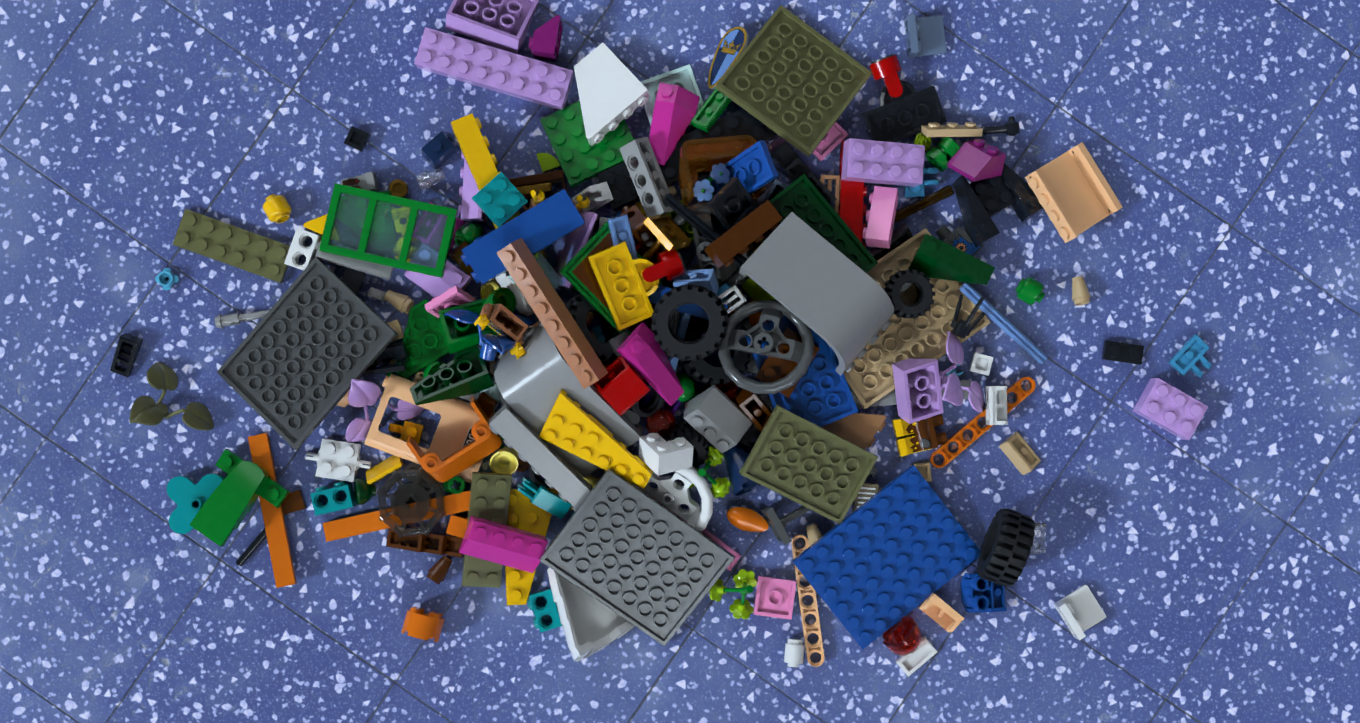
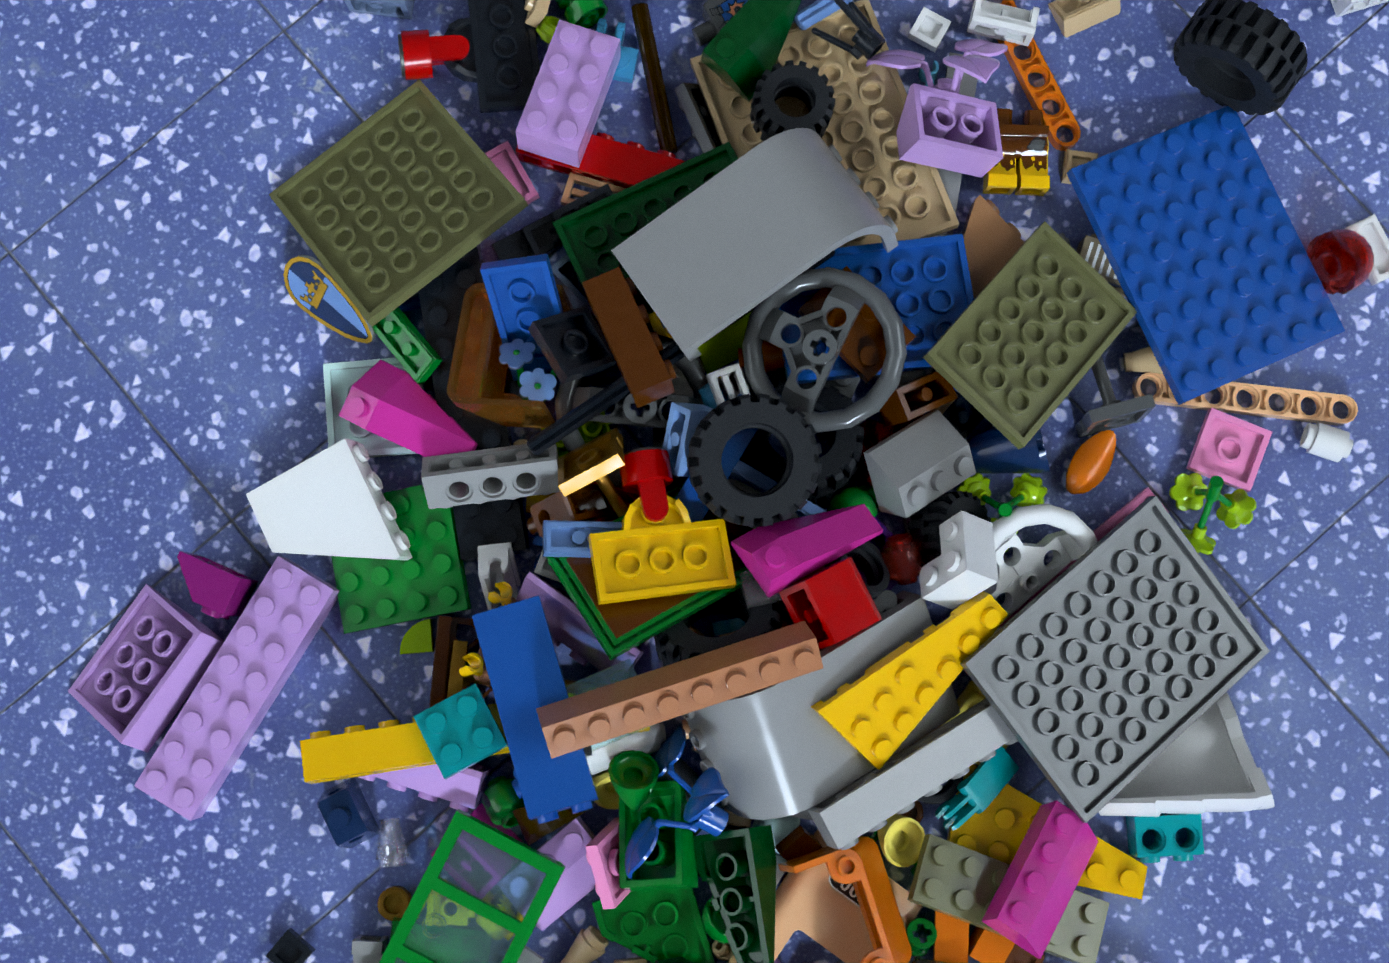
camera: 80 degrees left, 5 degrees down
nougat torso [474,303,529,359] -> none
bright pink brick [863,186,899,249] -> none
light nougat hinge [918,593,964,633] -> none
blue slope [961,573,1007,613] -> none

